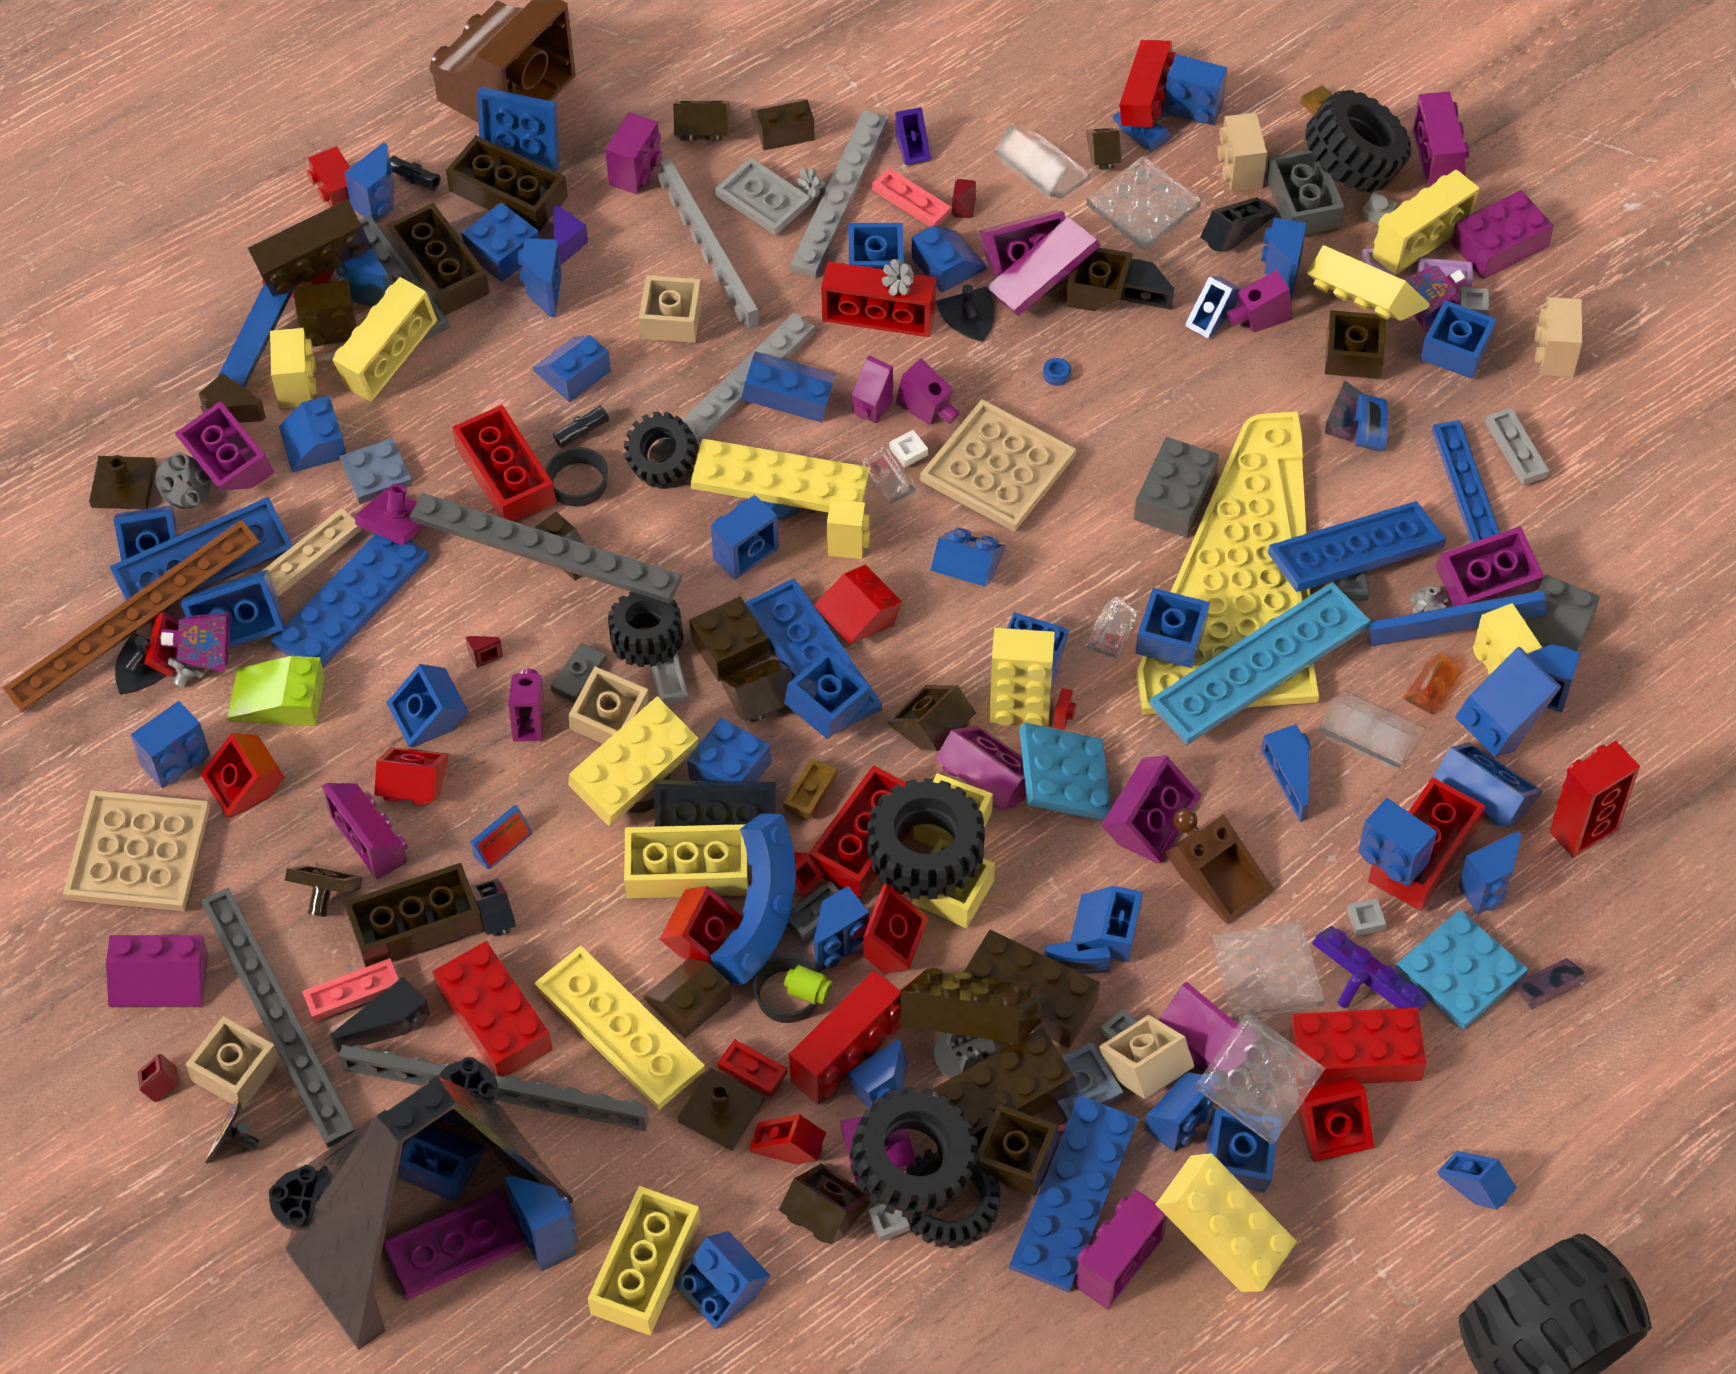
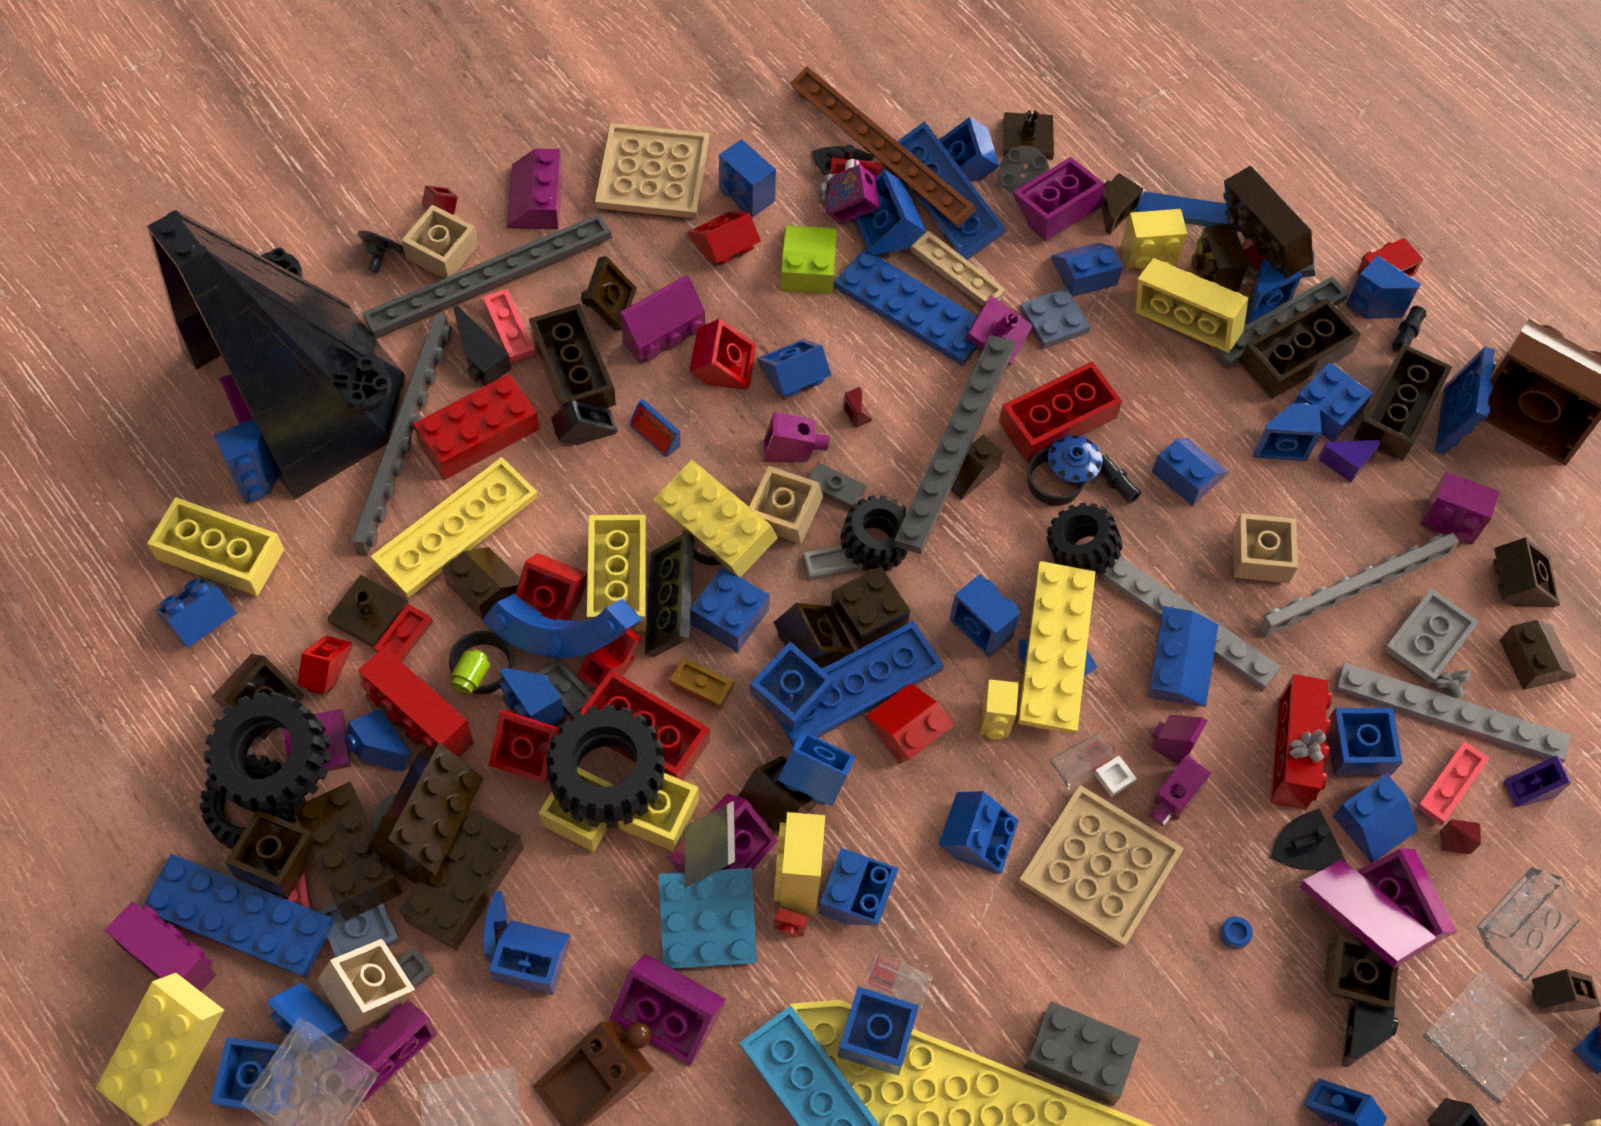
camera: 85 degrees right, 5 degrees up
none -> dark grey sticker [684,801,735,888]
none -> blue brick [778,731,856,806]
none -> blue dish [1048,435,1103,484]

